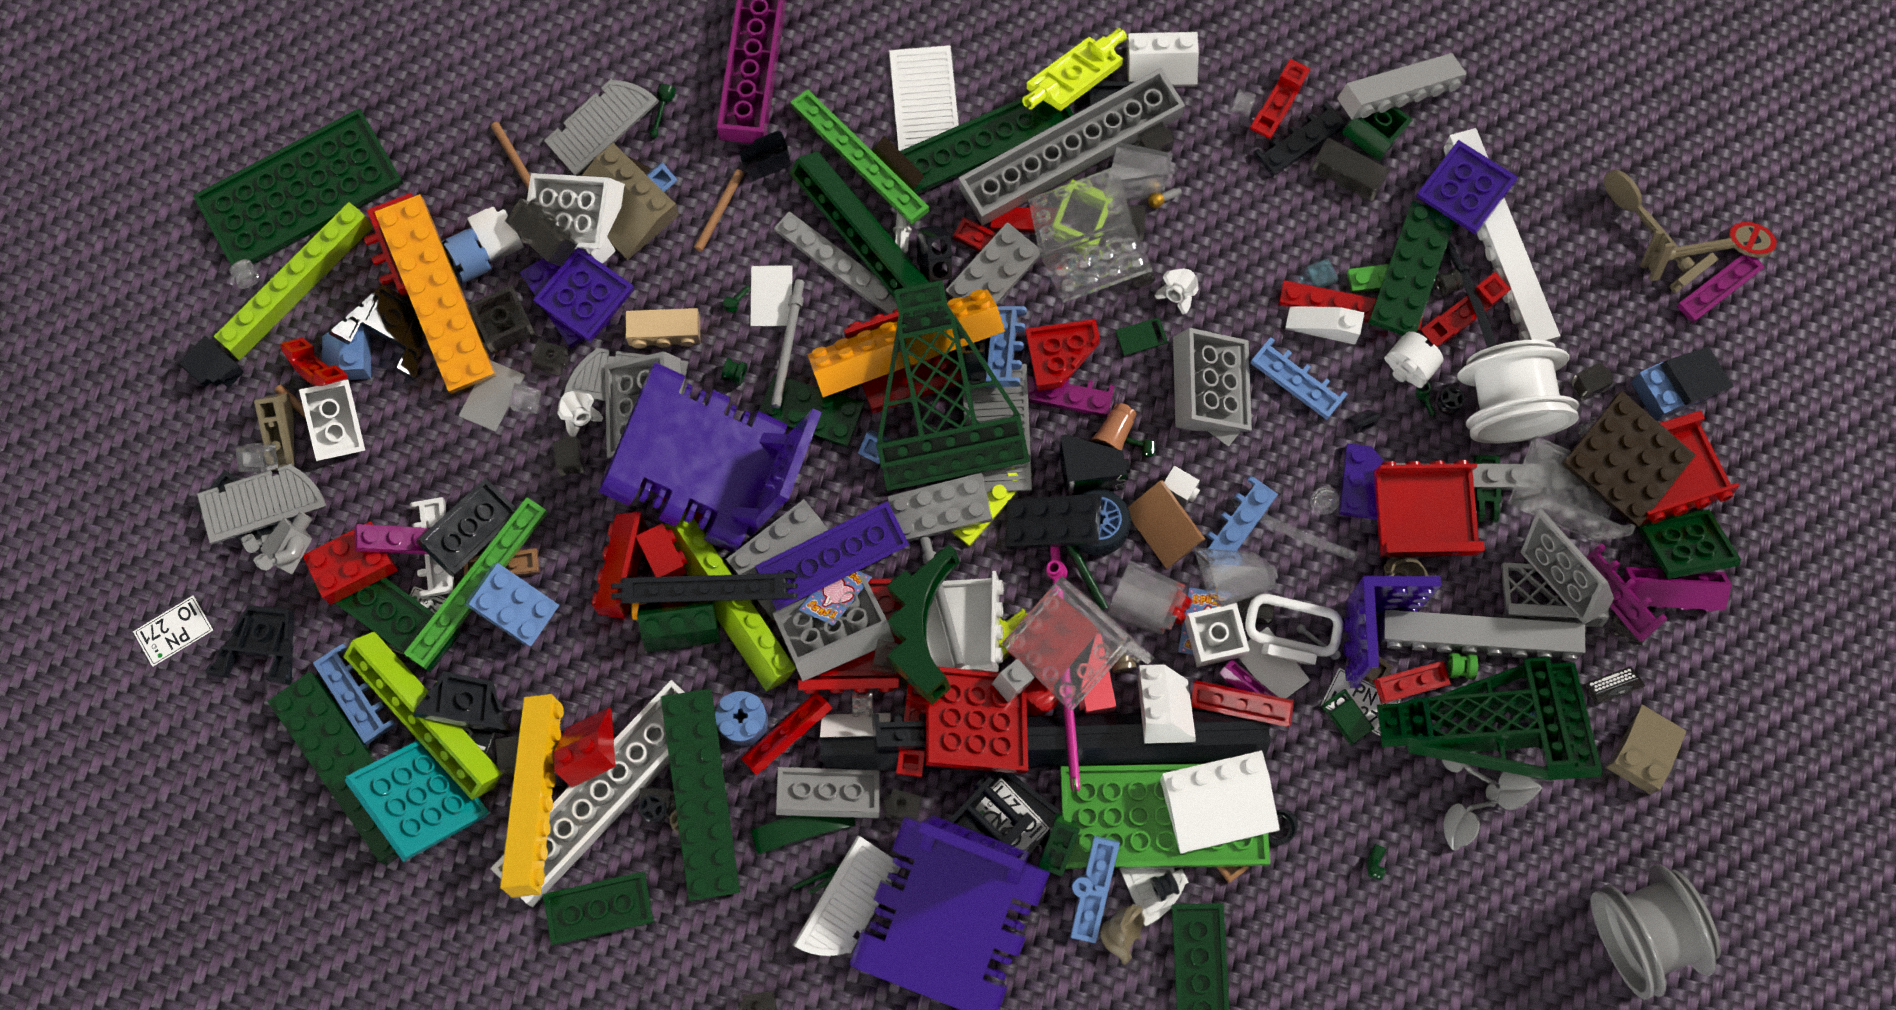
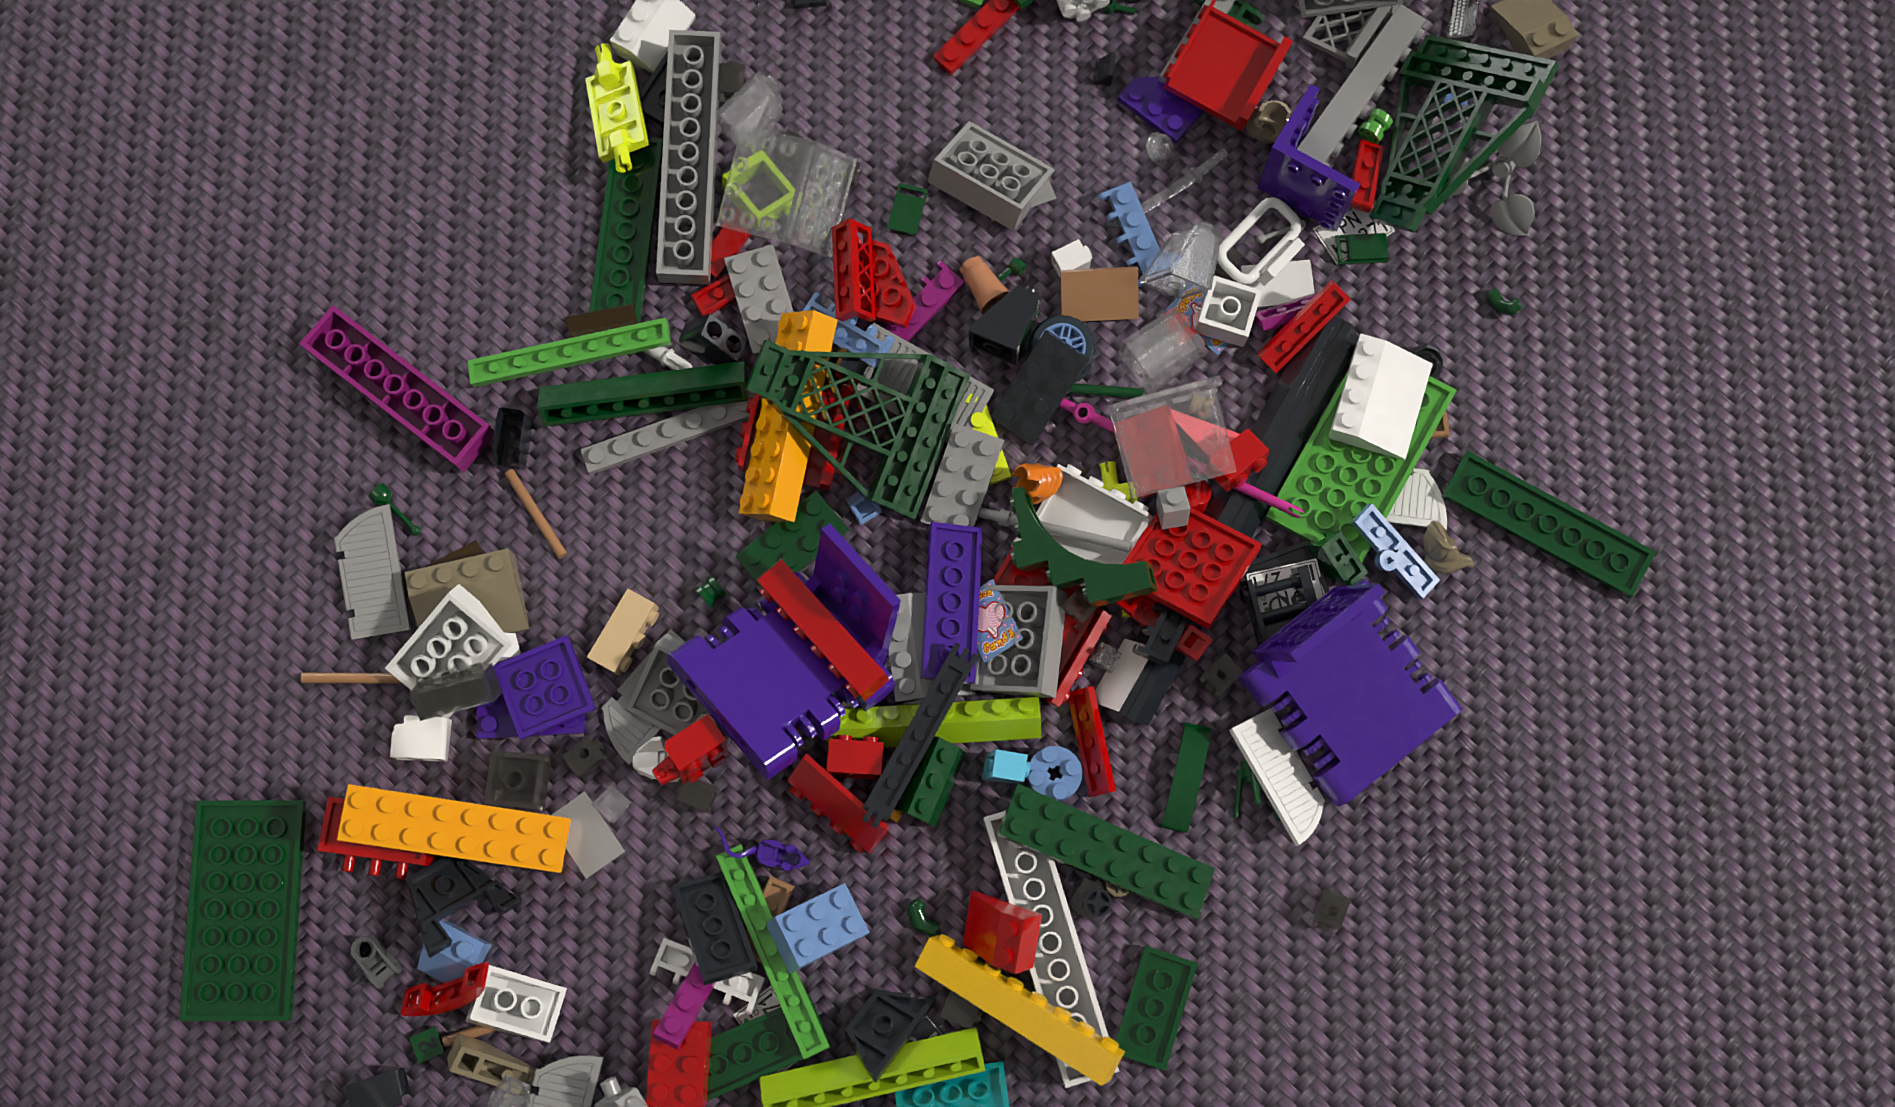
camera: 55 degrees left, 5 degrees up
lime brick [214,202,373,361] -> none
clear wheel [229,259,260,289] -> none
medium blue brick [441,228,491,284] -> none
medium blue slope [646,162,677,192] -> none
dark green hand [723,285,751,313] -> none
white sticker [750,266,792,326] -> none
light grey bar [771,279,804,409] -> none
light grey plate [776,767,879,818] -> none
white window [889,46,958,151] -> none
white slope [1138,665,1196,743] -> none
piece [1148,188,1182,209] -> none
black wheel [1150,870,1180,902] -> none
white brick [1154,268,1199,314] -> none
medium blue hinge [1251,337,1348,420] -> none
white slope [1285,306,1364,345] -> none
clear light blue tile [1306,259,1338,288] -> none
light grey wheel [1591,864,1721,1000] -> none
none -> dark grey piece [351,937,402,989]
none -> dark green tile [409,1026,447,1064]
none -> red hinge [652,714,729,786]
none -> dark purple animal [714,826,810,871]
none -> red brick [757,559,890,701]
none -> red fence [832,218,876,322]
none -> dark green arm [907,899,939,937]
none -> medium azure slope [982,749,1030,783]
none -> orange hair [1011,463,1063,505]
none -> red brick [1206,428,1270,492]

